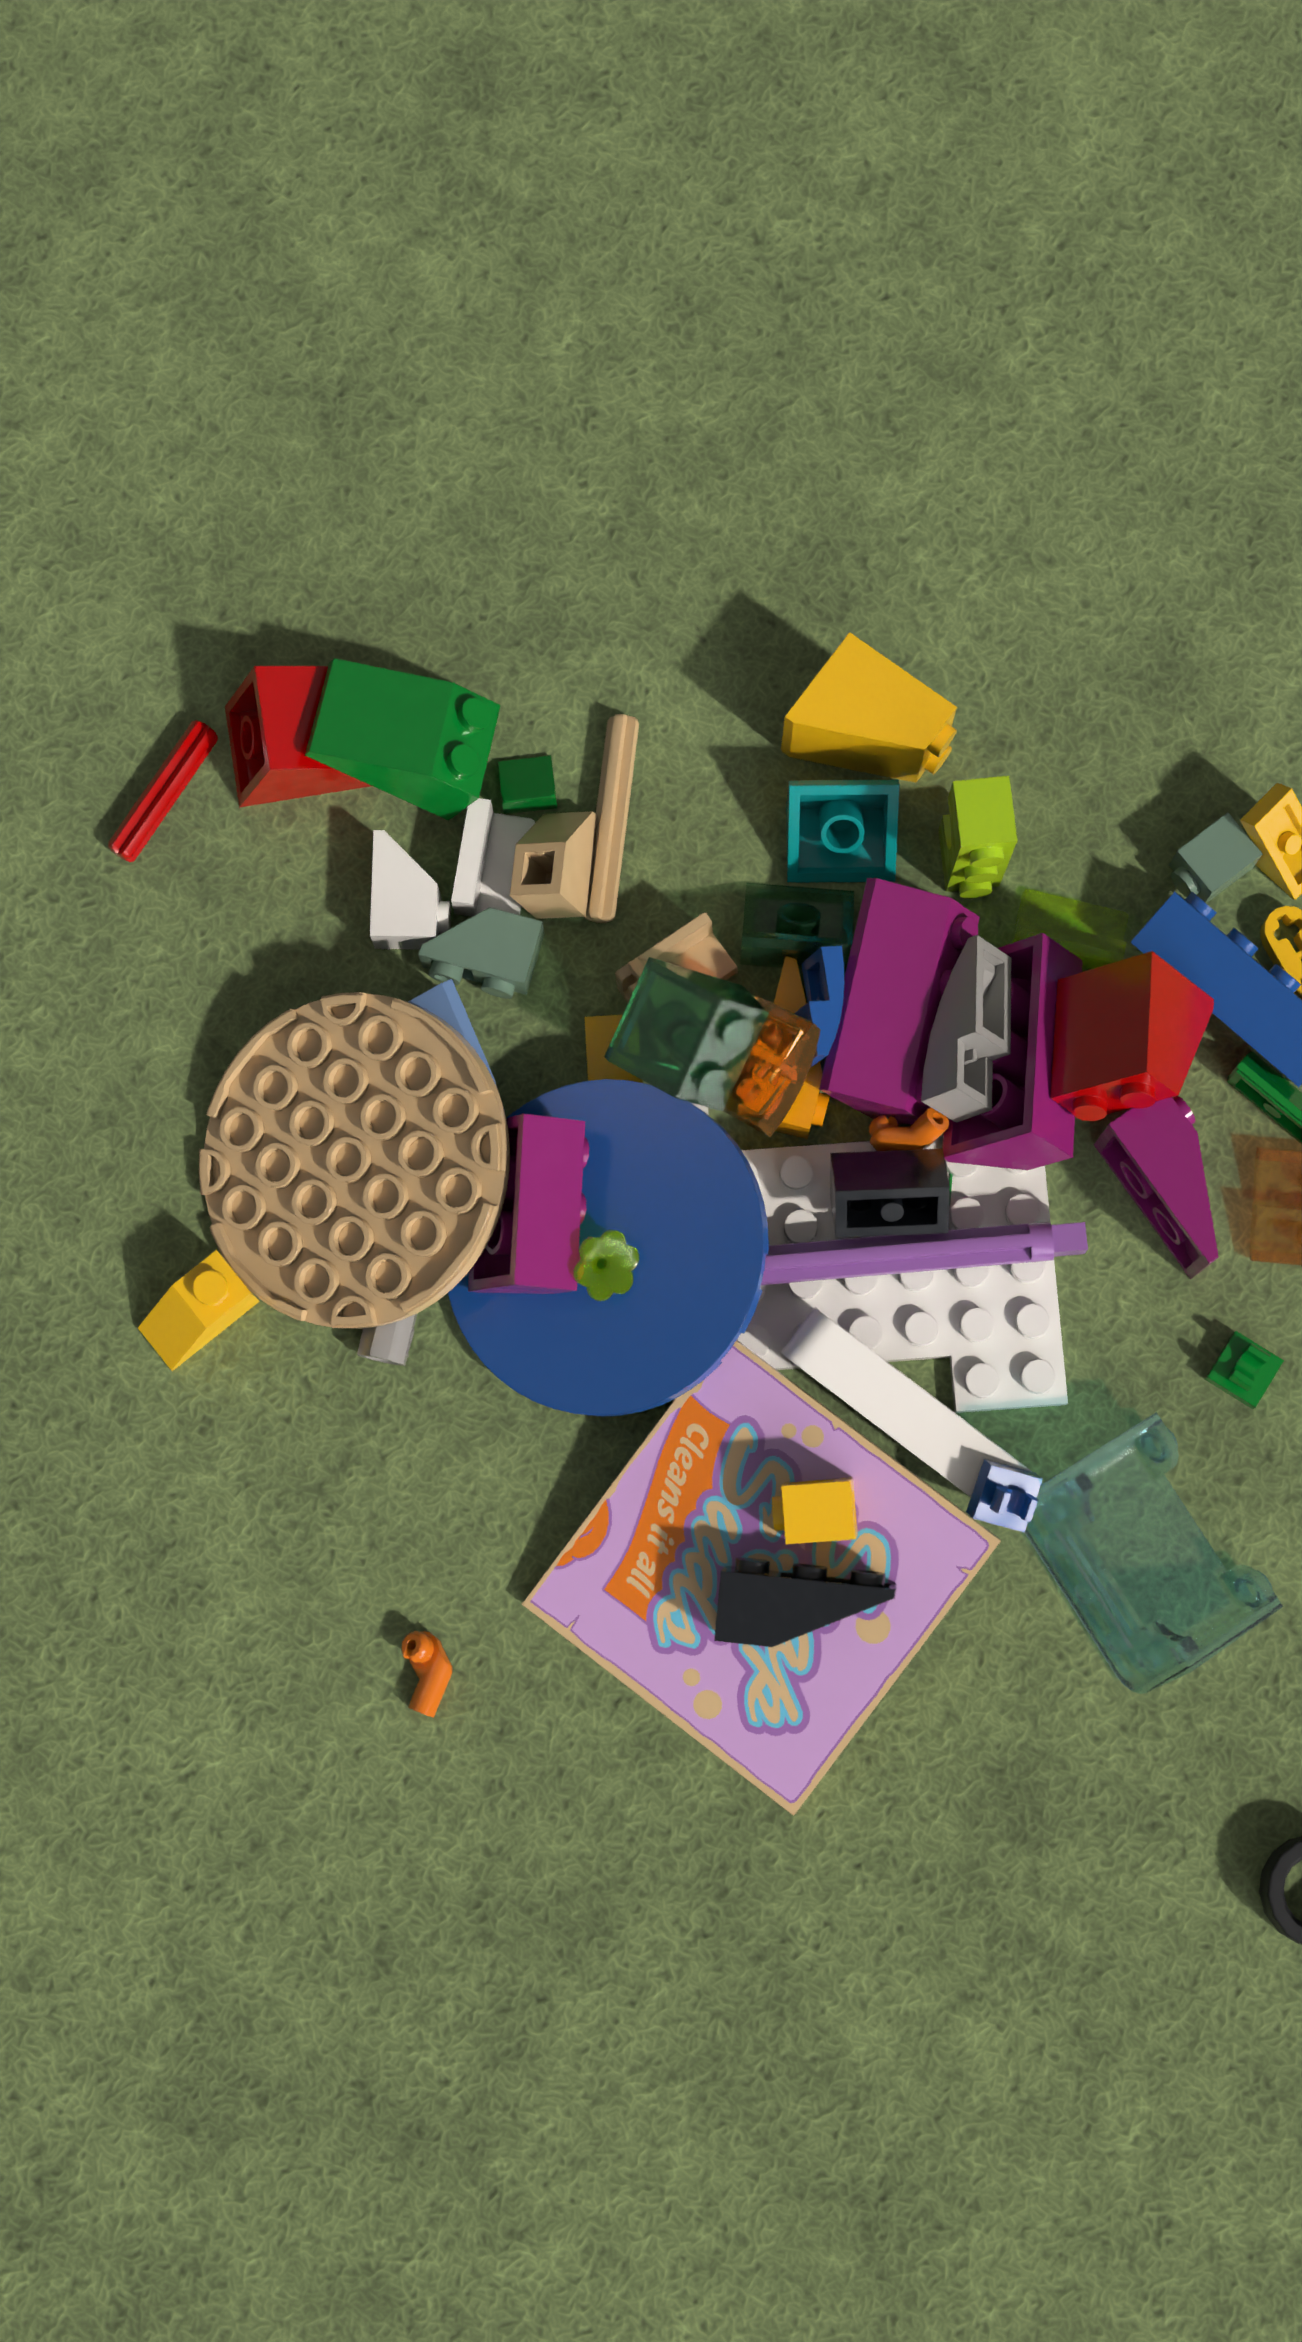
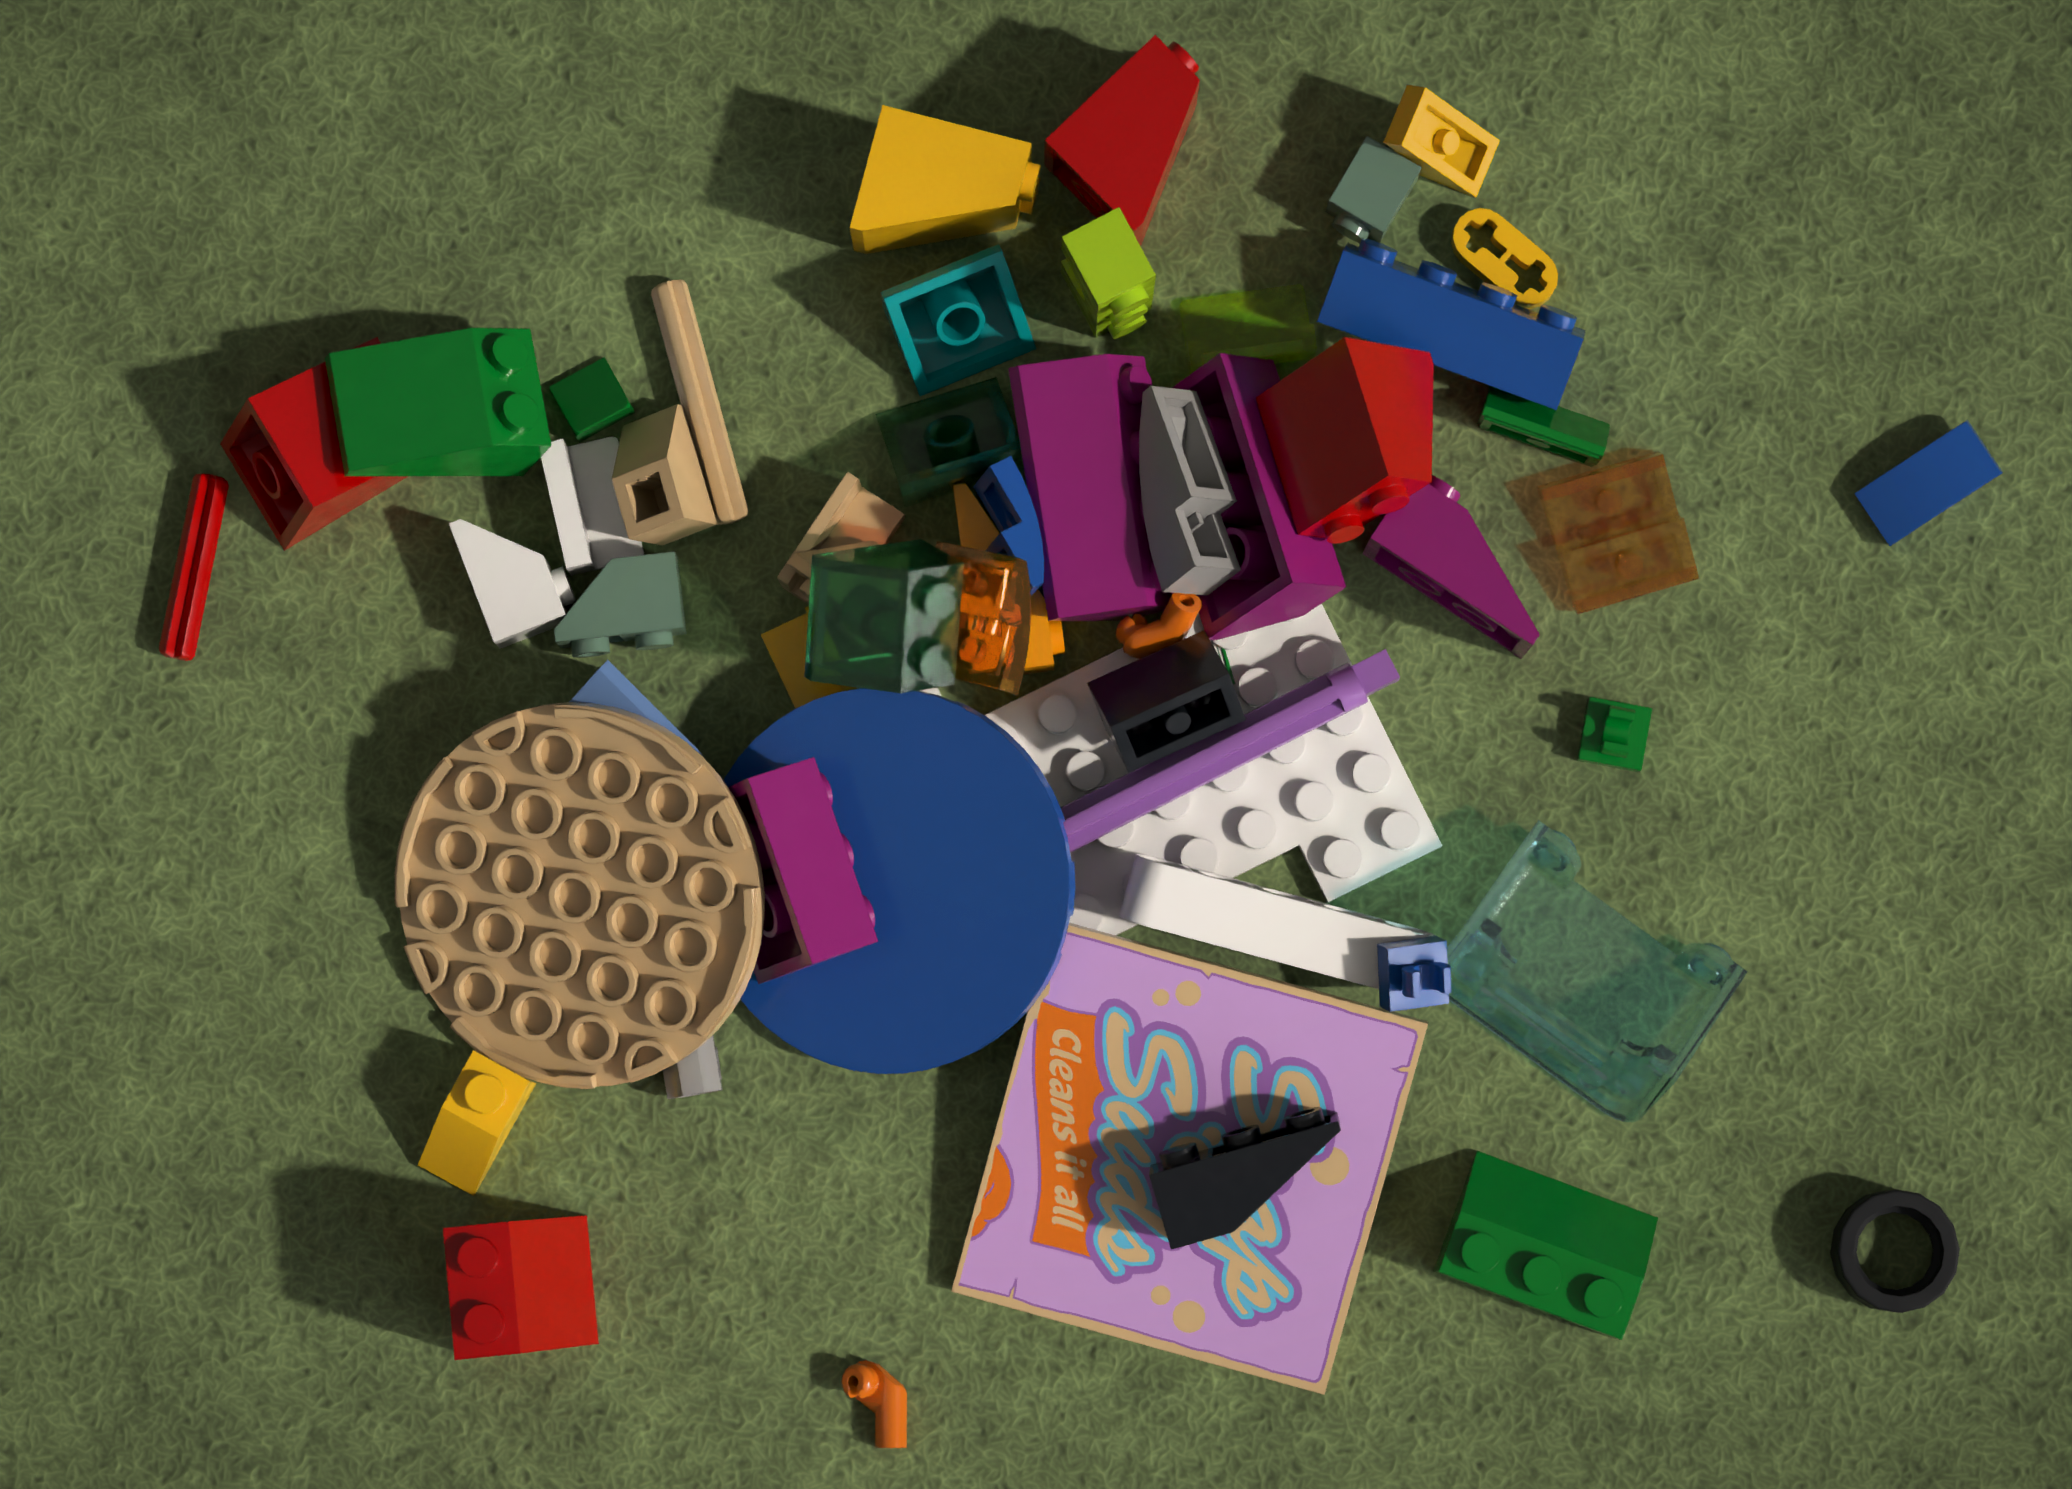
camera: 25 degrees left, 5 degrees up
clear neon green plant [574,1230,639,1301] -> none
yellow brick [772,1477,858,1544] -> none
none -> red slope [443,1215,599,1360]
none -> red slope [1044,35,1200,246]
none -> green slope [1433,1151,1658,1340]

